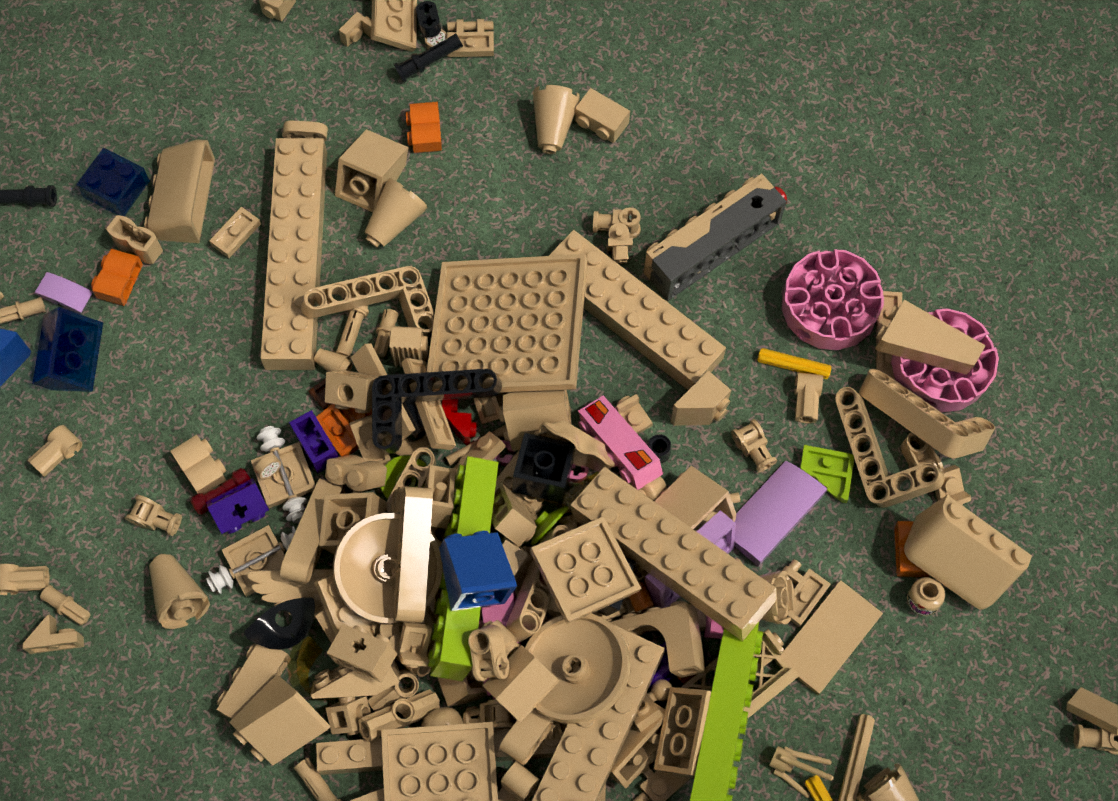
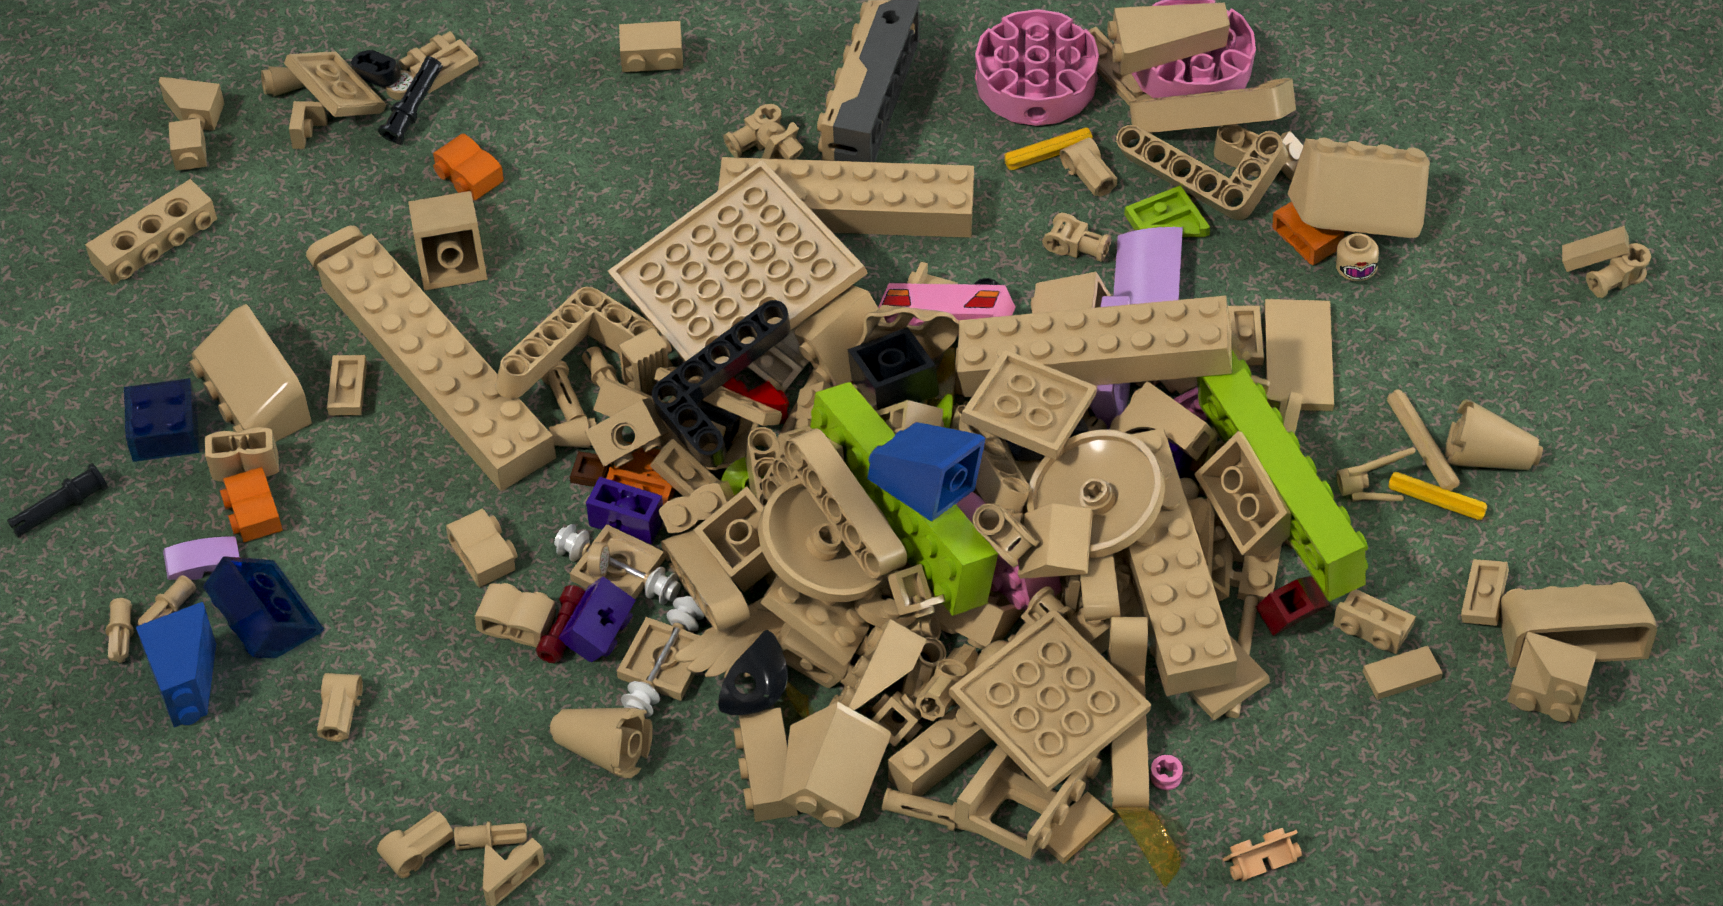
camera: 35 degrees left, 15 degrees down
tan connector [125,495,182,536] -> none
tan brick [327,624,397,683] -> none
tan cone [364,178,427,248] -> none
tan cone [533,85,580,154] -> none
reddish brown tile [629,581,653,612] -> none
tan slope [670,370,731,426] -> none
none -> tan brick [85,179,217,285]
none -> tan brick [446,509,518,587]

